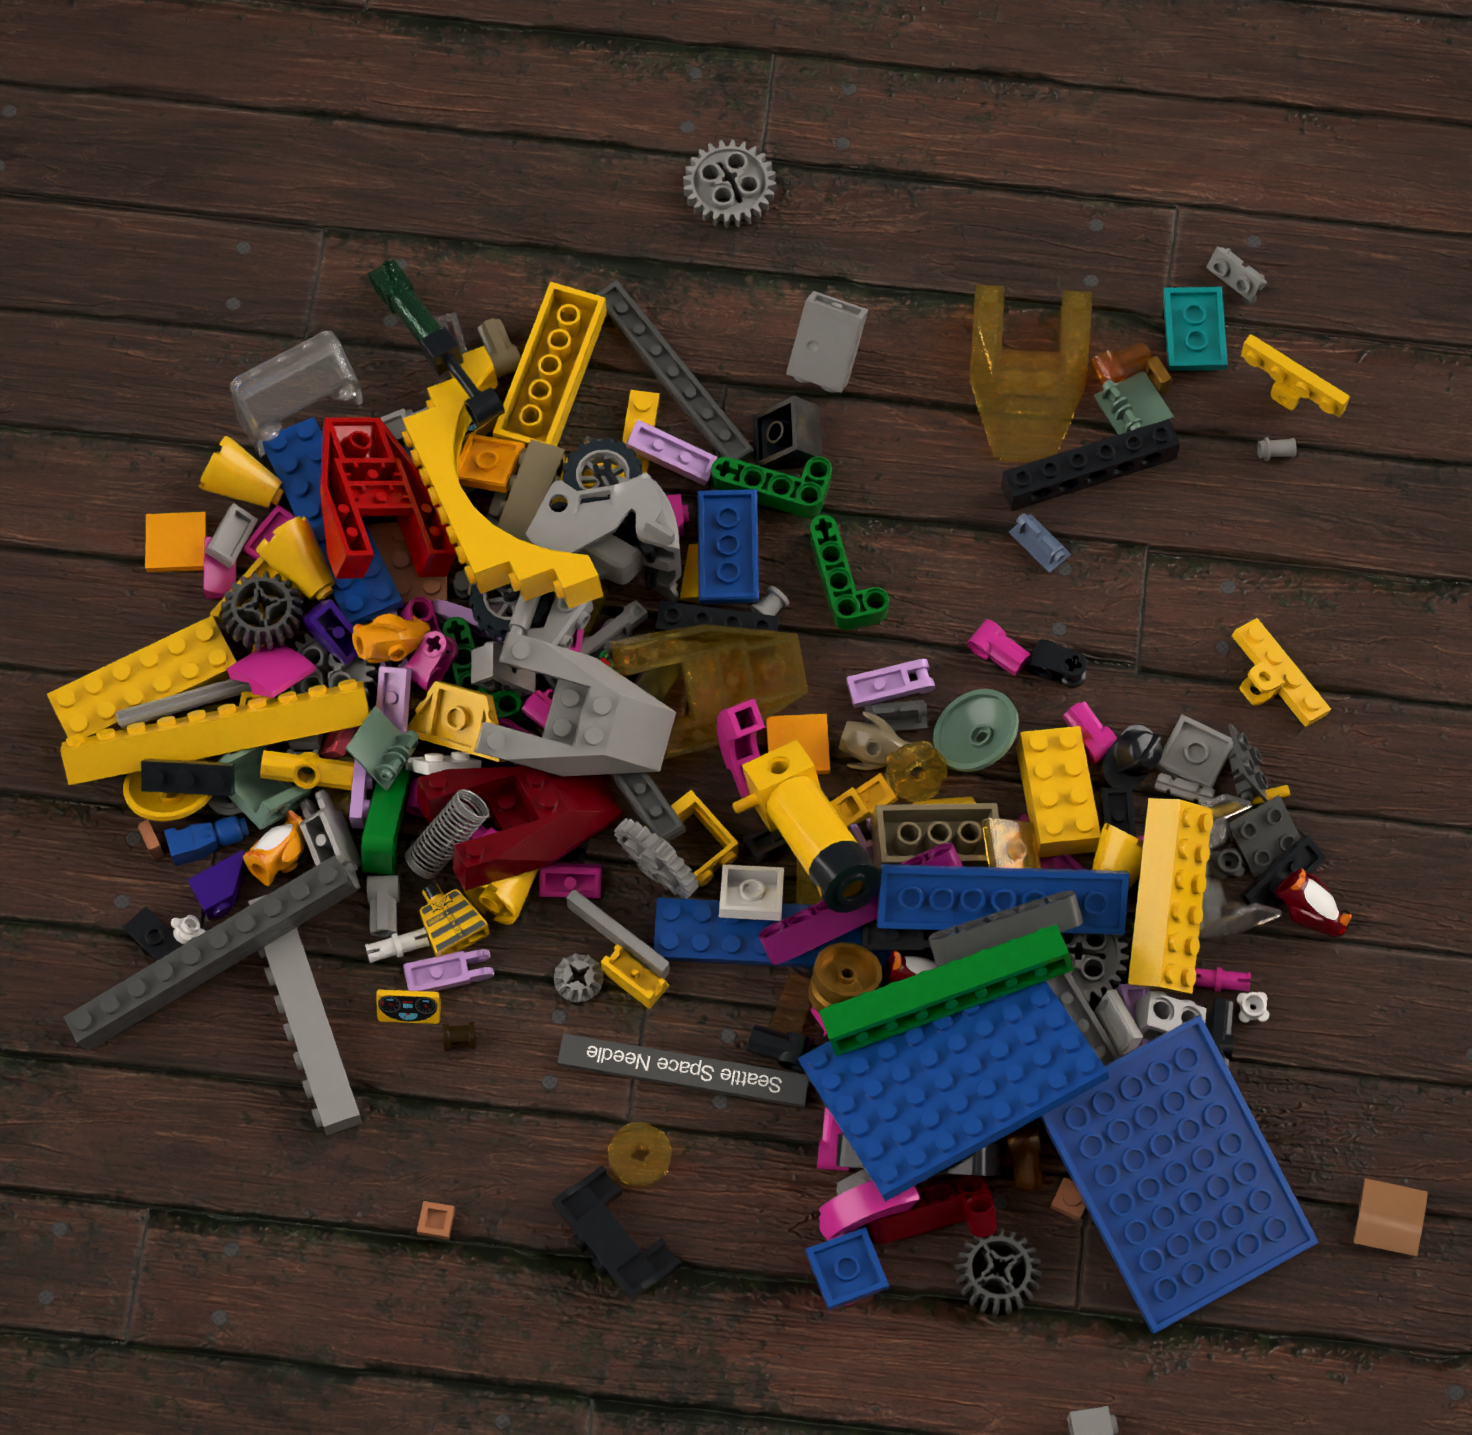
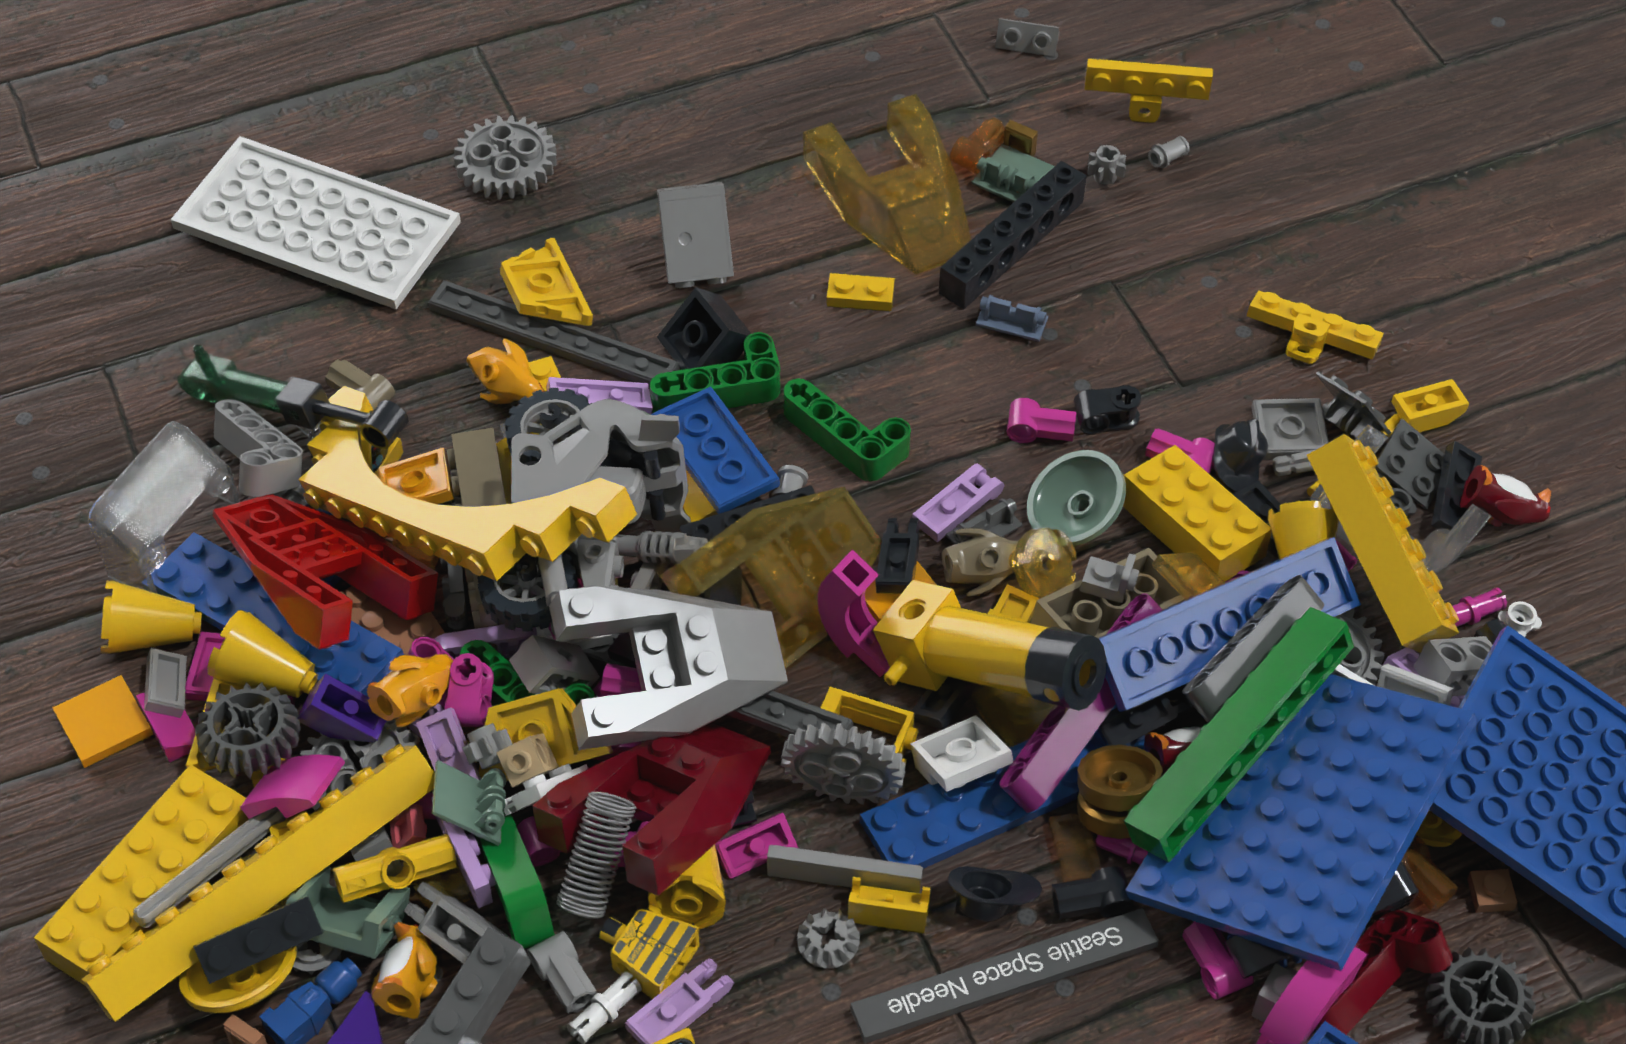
camera: 30 degrees left, 15 degrees down
yellow brick [493,282,607,449] -> none
teal plate [1163,287,1228,371] -> none
none -> white plate [171,136,461,309]
none -> light grey beam [214,399,303,497]
none -> light grey gear [462,723,513,770]
none -> light orange animal [466,339,546,404]
none -> tan brick [496,733,559,787]
none -> yellow wing [500,238,593,326]
none -> light grey hinge [616,531,709,564]
none -> yellow plate [827,273,895,311]
none -> black hinge [875,518,920,594]
none -> black piece [948,866,1042,922]
none -> light grey bracket [1080,553,1140,603]
none -> light grey gear [1087,145,1126,184]
none -> yellow slope [1391,379,1469,433]

